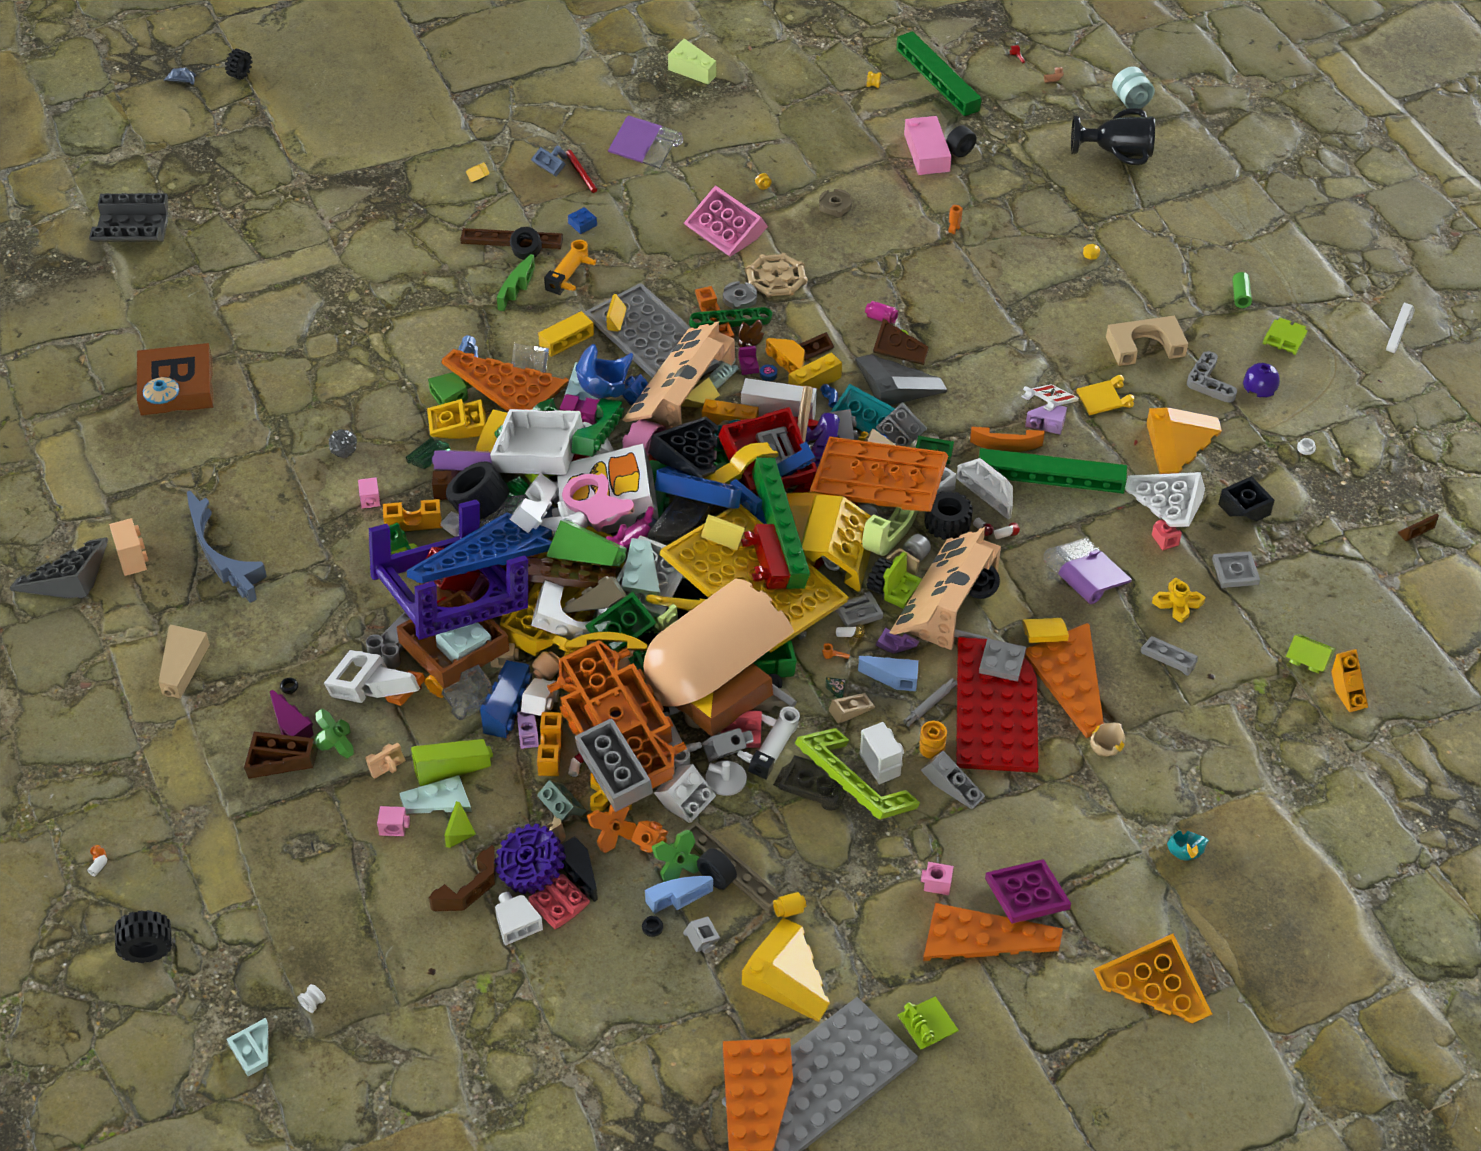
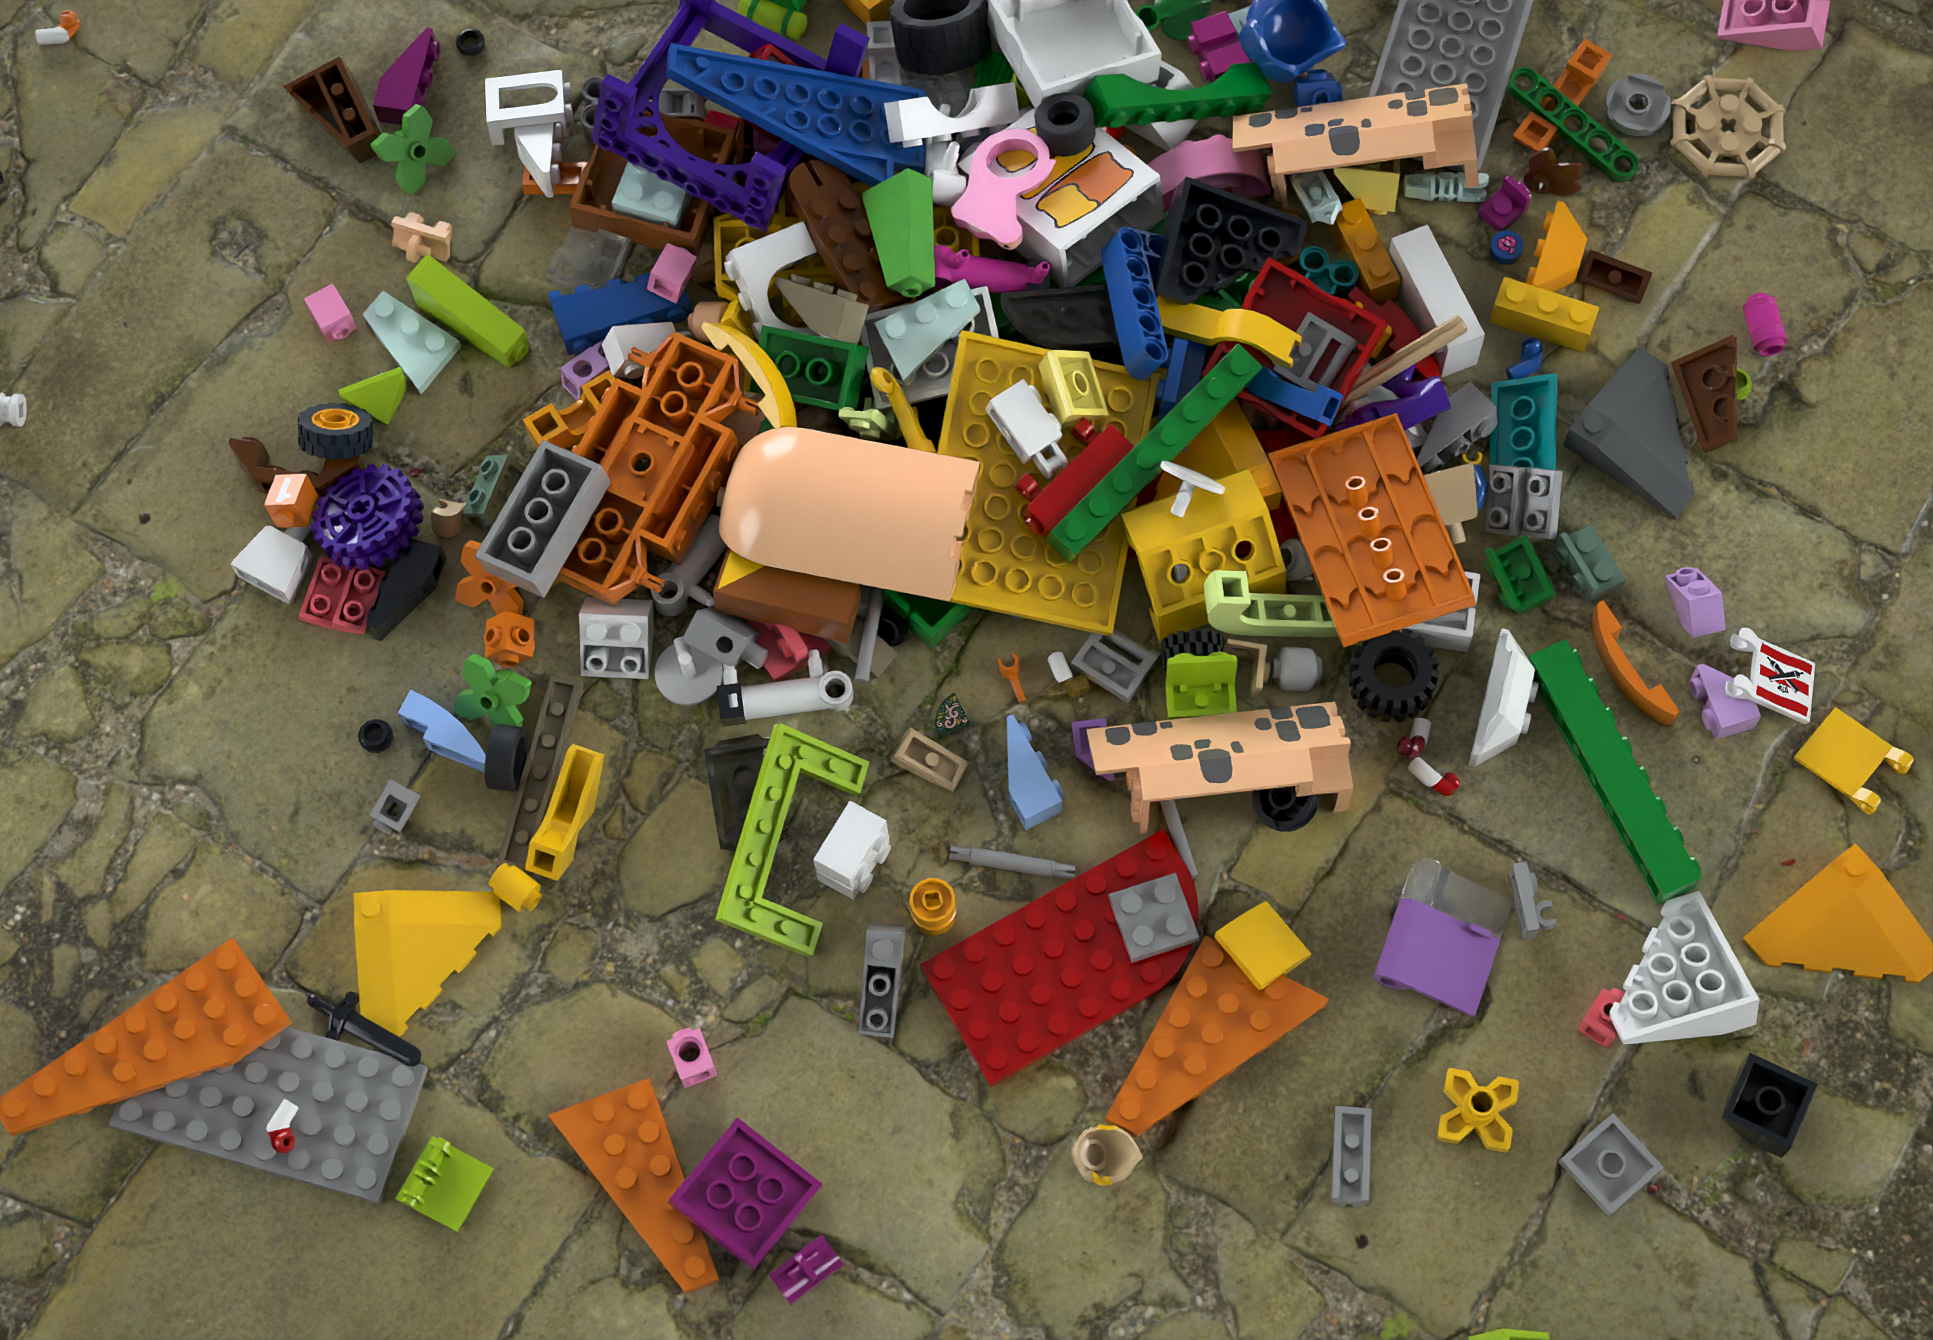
camera: 60 degrees right, 20 degrees up
none -> orange brick [264,474,319,528]
none -> arm [267,1099,299,1153]
none -> black wheel [298,403,373,460]
none -> black sword [307,992,422,1067]
none -> yellow arch [525,744,604,881]
none -> bright pink brick [647,243,697,304]
none -> magenta hips [768,1235,844,1305]
none -> white brick [985,379,1069,479]
none -> black tyre [1034,92,1096,157]
none -> white shield [1160,461,1226,517]
none -> light aqua plate [1286,170,1343,225]
none -> light grey plate [1508,861,1556,941]
none -> sand green bracket [1554,524,1626,602]
none -> lavender slope [1665,567,1726,638]

